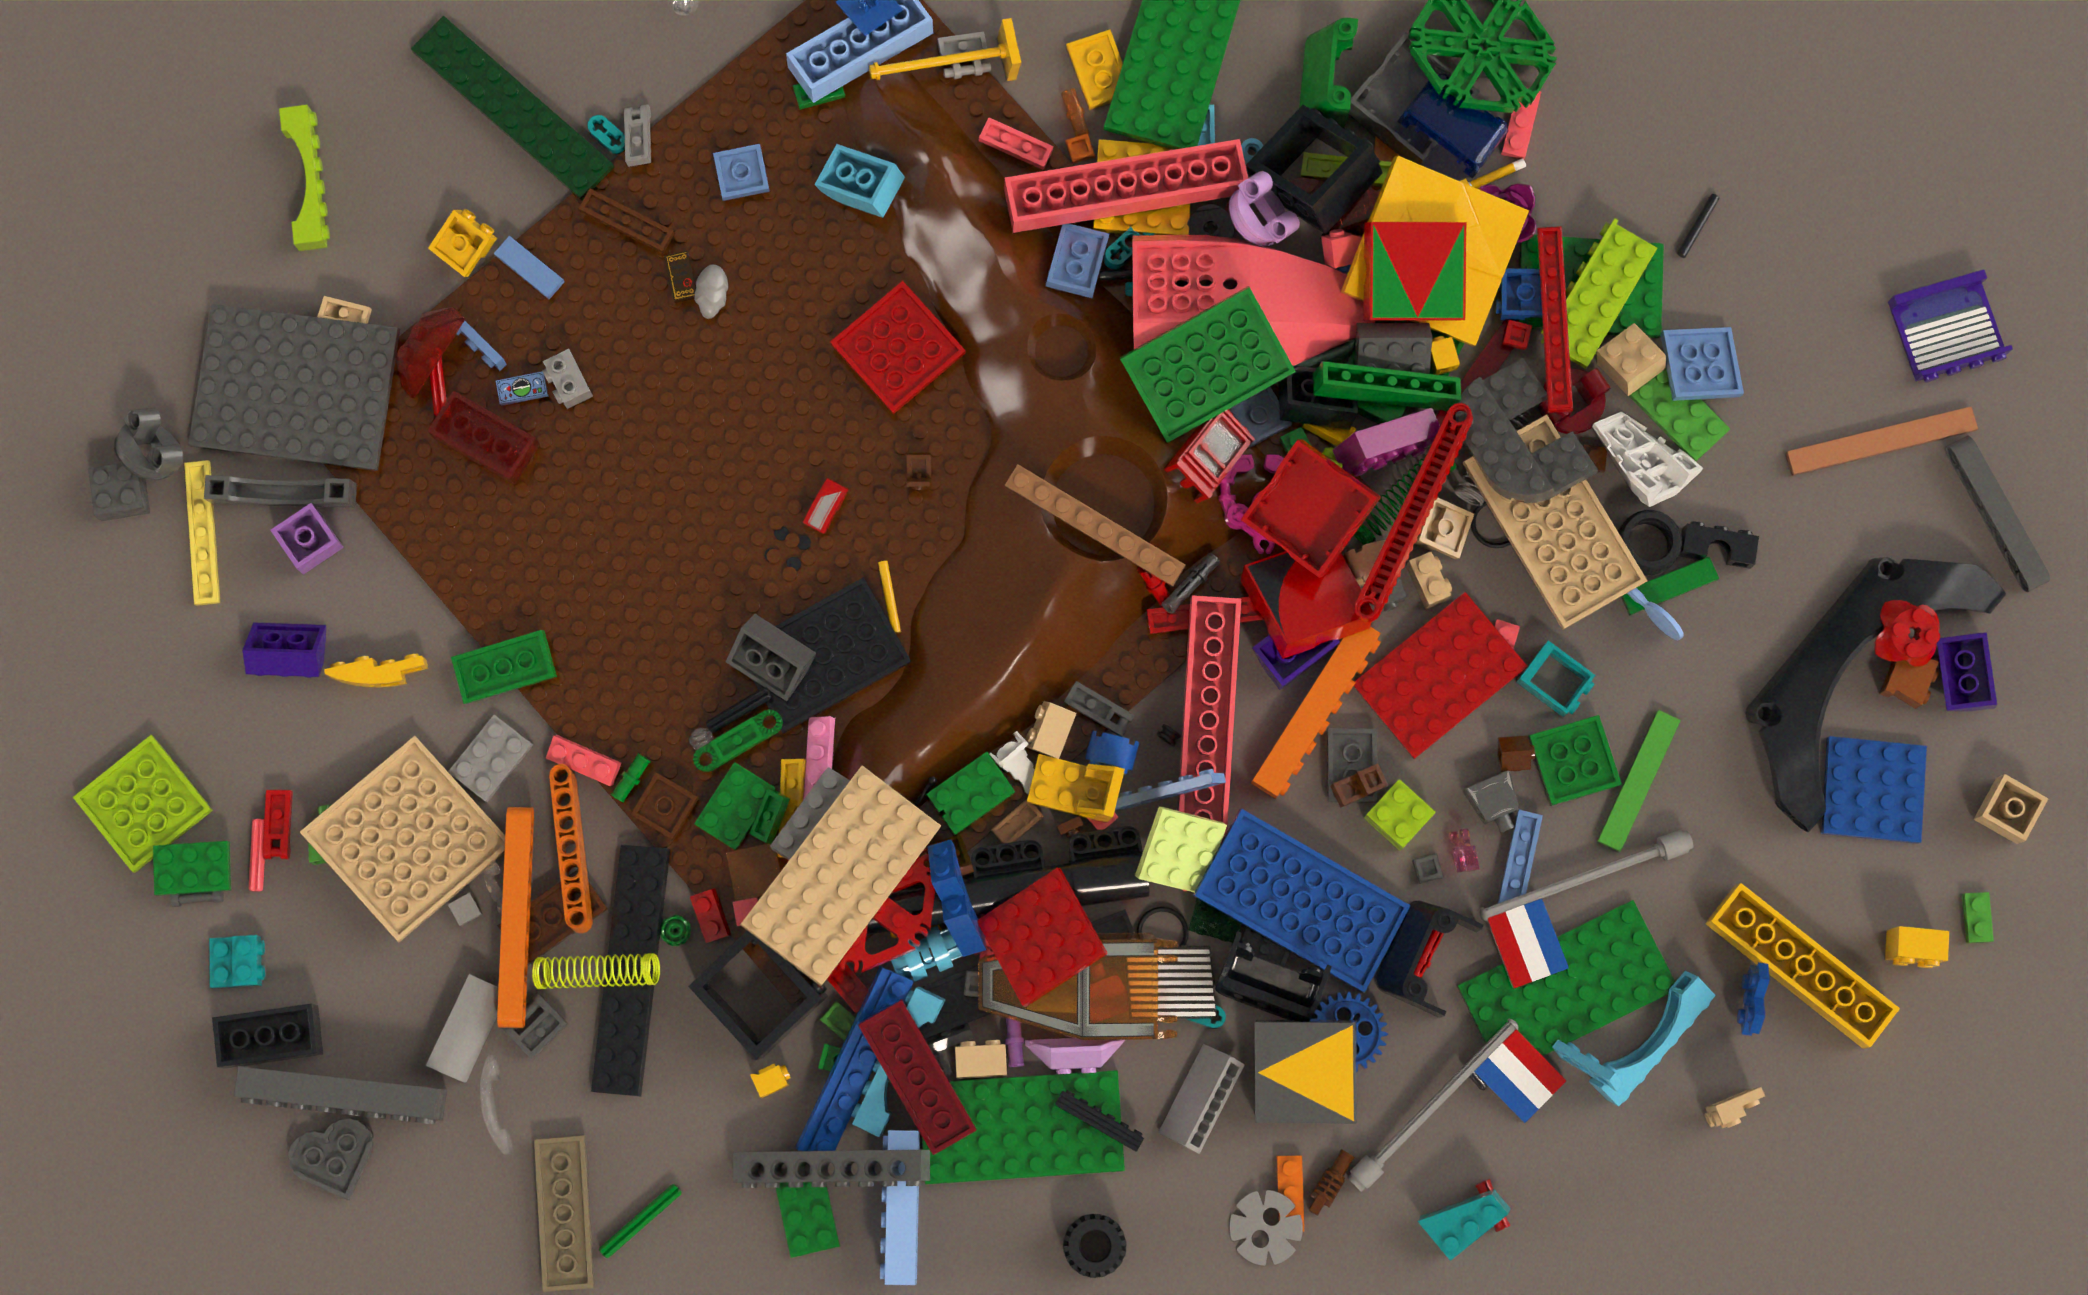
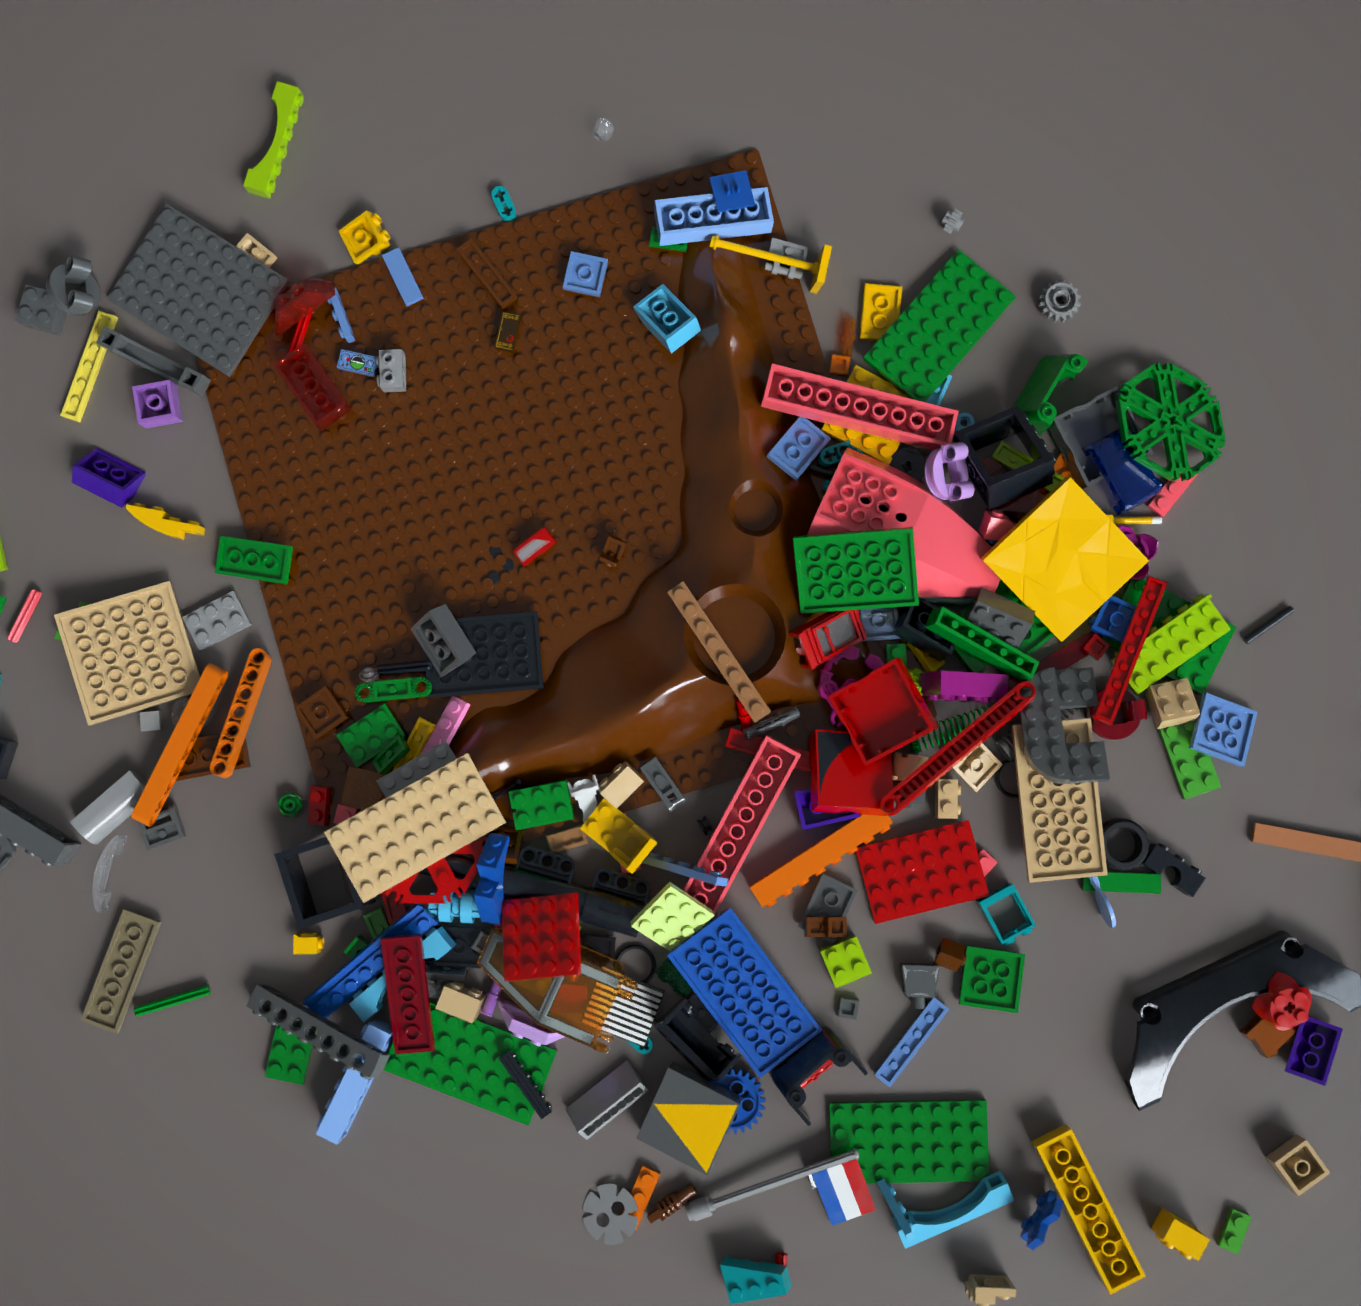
camera: 30 degrees right, 5 degrees up
red plate [263,790,293,859] -> none
dark green plate [411,16,614,201] -> none
neon yellow piece [532,953,660,989] -> none
coral plate [546,735,621,786] -> none
black plate [591,845,670,1097] -> none
green pin [611,753,651,803] -> none
light grey plate [624,104,651,167] -> none
light grey arm [694,265,728,319] -> none
red plate [830,281,966,415] -> none
yellow bar [878,561,901,633] -> none
coral plate [979,118,1054,170] -> none
reddish brown plate [1056,816,1084,838] -> none
black tyre [1063,1214,1127,1278] -> none
blue brick [1085,730,1140,775] -> none
tile [1363,222,1467,321] -> none
yellow brick [1430,336,1460,375] -> none
clear pink plate [1449,829,1480,873] -> none
flag [1479,830,1694,989] -> none
reddish brown plate [1583,445,1607,473] -> none
white wedge [1592,412,1703,507] -> none
bright green tile [1597,710,1681,852] -> none
blue plate [1821,736,1927,844] -> none

